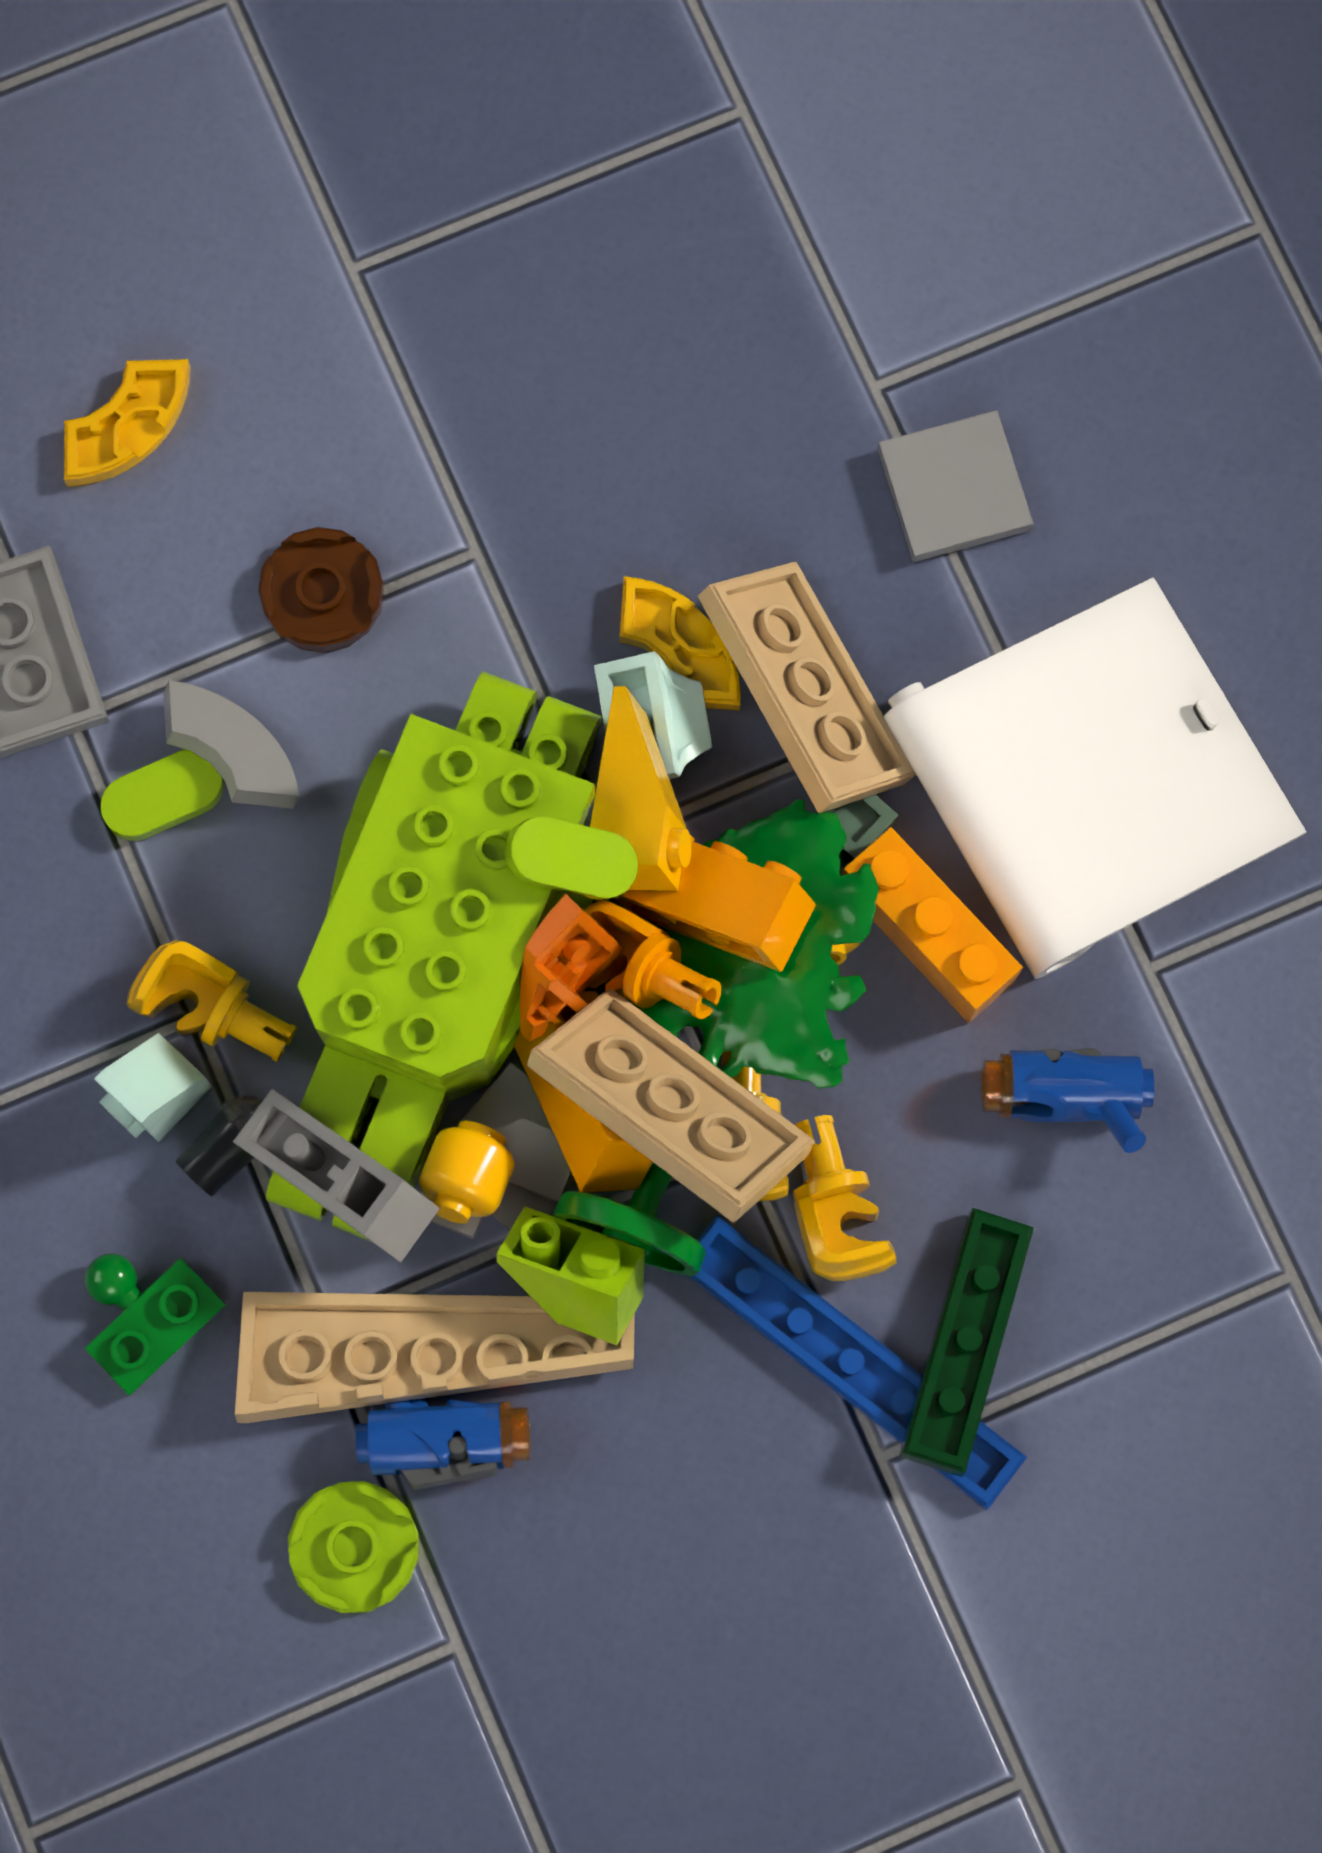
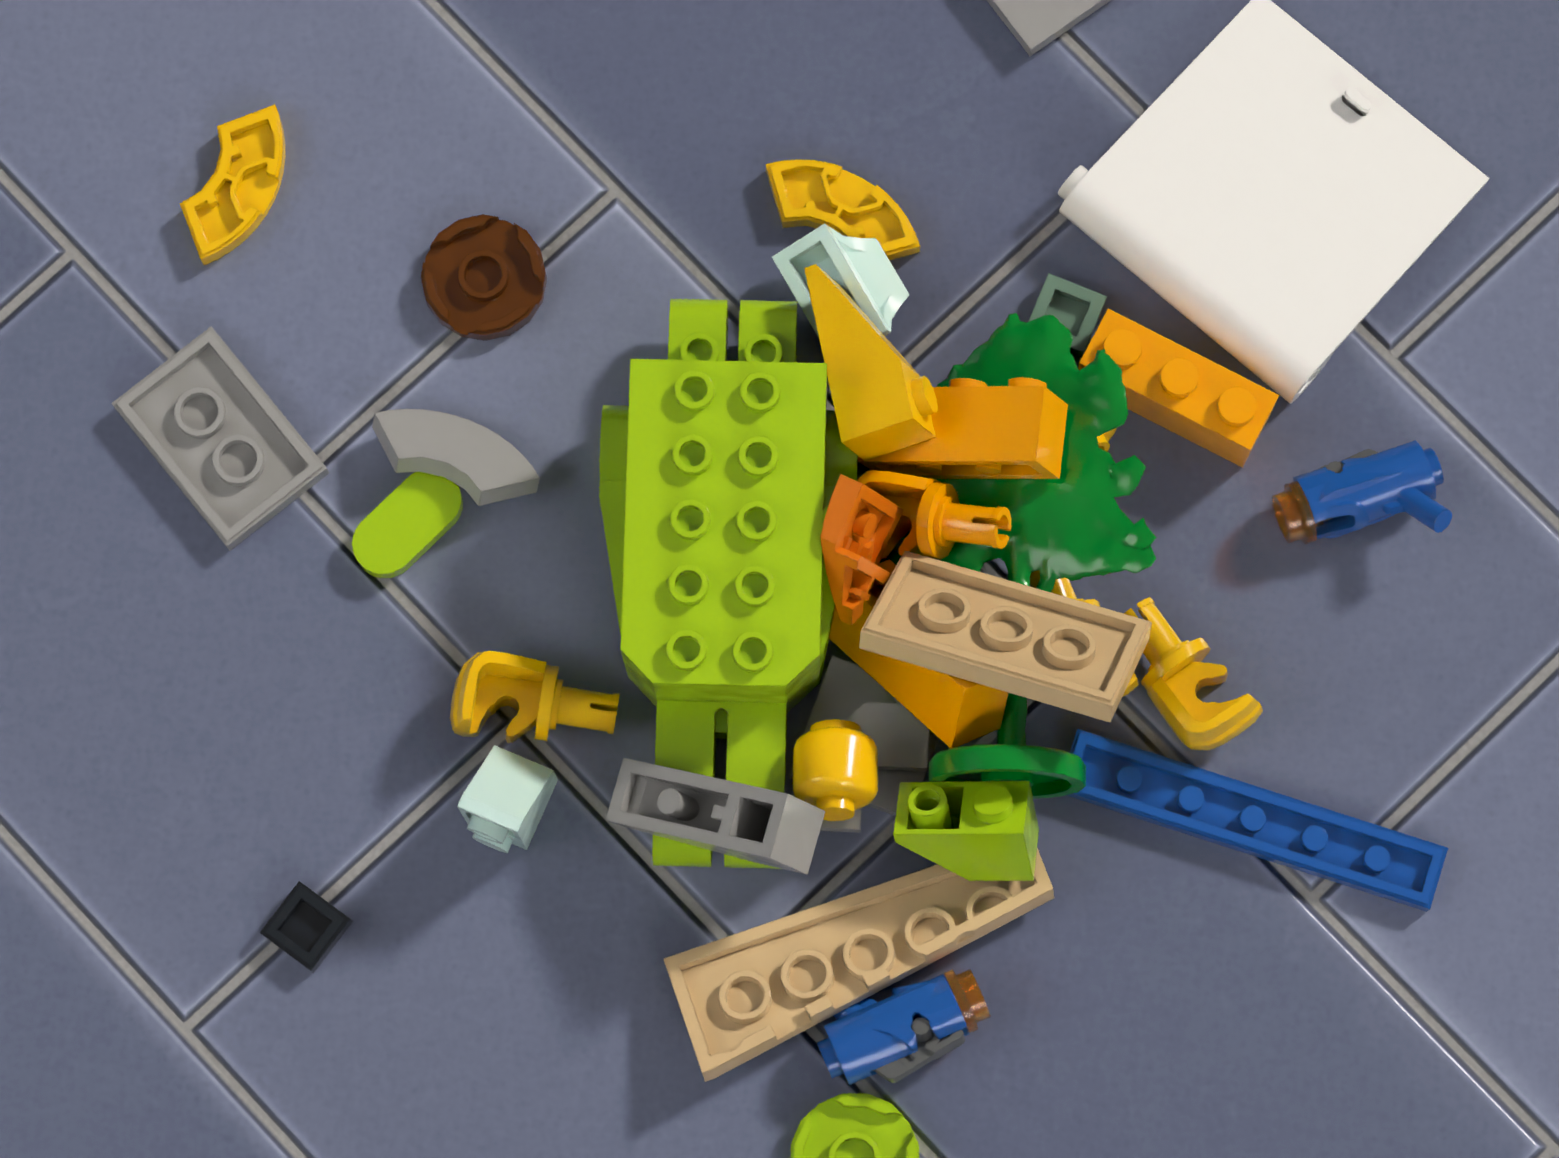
camera: 15 degrees left, 0 degrees up
green plate [84,1253,226,1396] -> none
black piece [175,1088,277,1197] -> none
lime tile [505,816,638,900] -> none
tan tile [697,561,916,814] -> none
dark green tile [899,1208,1034,1477] -> none

